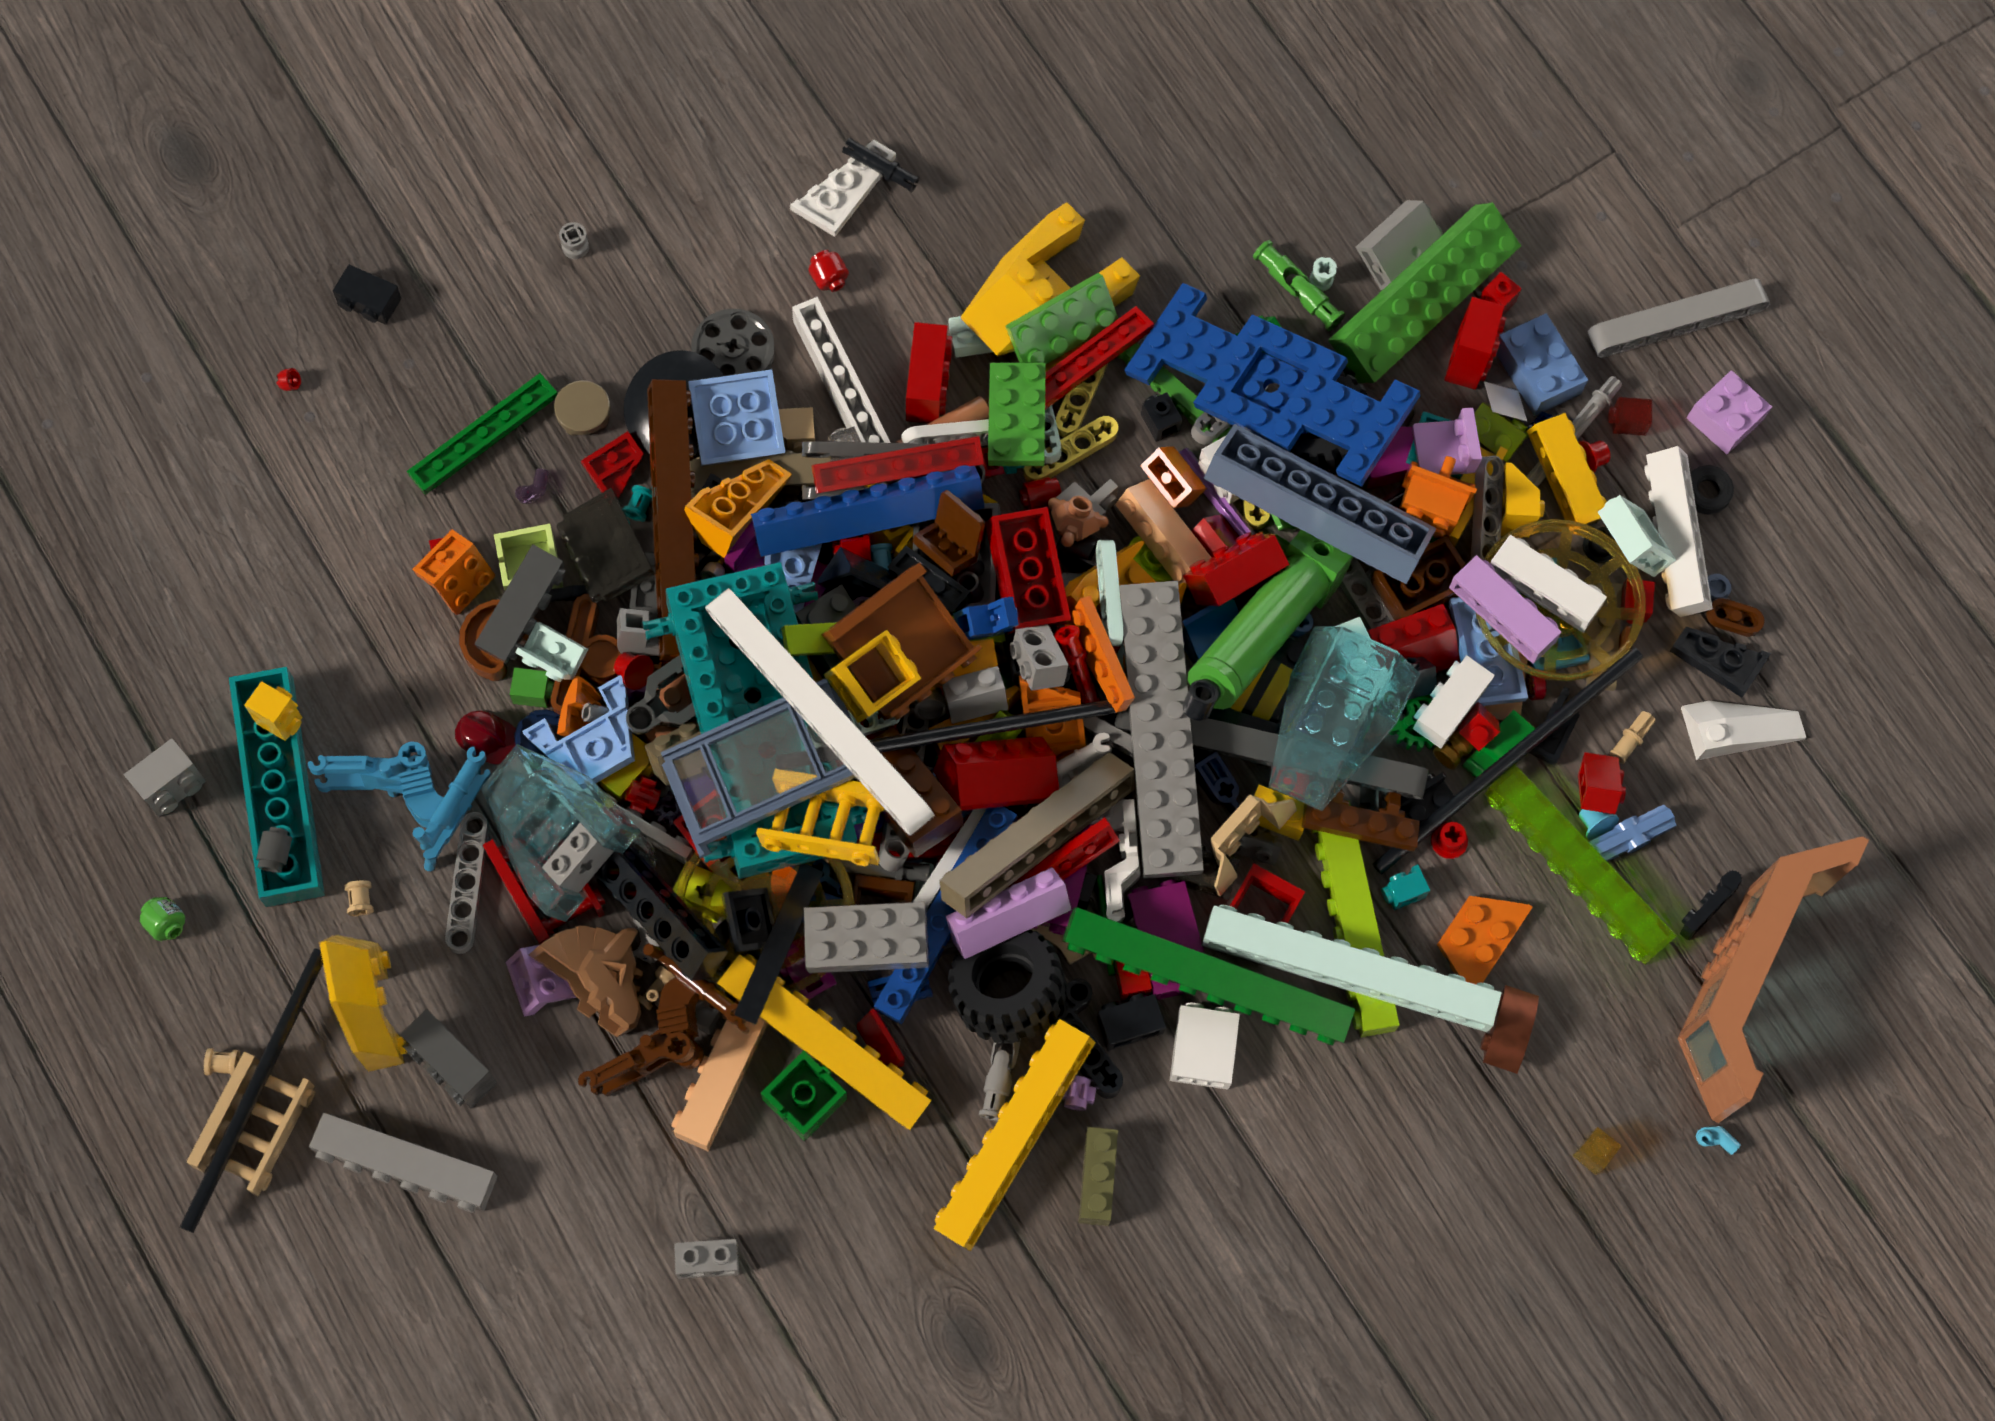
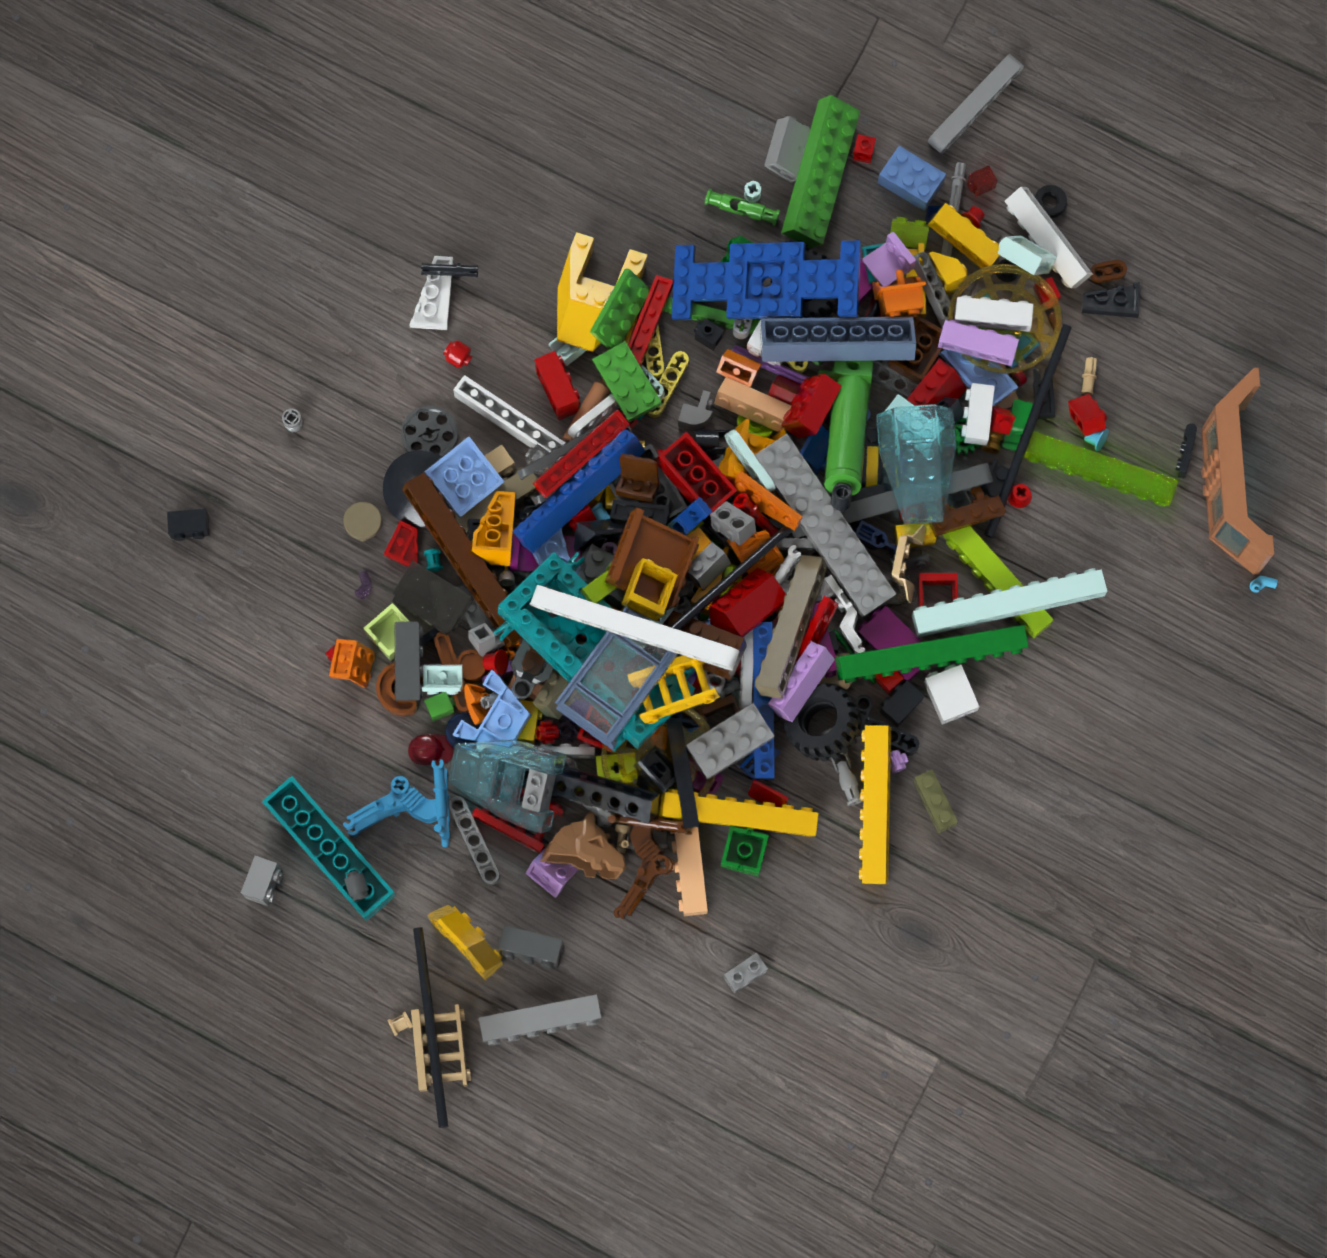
camera: 25 degrees left, 5 degrees up
bright green head [140,897,186,941] -> none
yellow brick [244,681,302,741] -> none
red hinge [276,368,301,391] -> none
tan bush [344,880,374,916] -> none
green plate [407,373,558,495] -> none
red brick [1019,476,1062,510] -> none
nougat rock [1048,496,1109,547] -> none
teal brick [1381,865,1431,911] -> none
orange wing [1437,896,1533,985] -> none
red brick [1444,297,1506,390] -> none
copper brick [1480,985,1539,1074] -> none
white sticker [1484,382,1527,421] -> none
clear yellow brick [1572,1127,1621,1175] -> none
medium blue piece [1588,805,1677,865] -> none
white wedge [1681,701,1806,760] -> none
lavender brick [1687,370,1772,454] -> none
sand blue tile [1708,574,1731,602] -> none

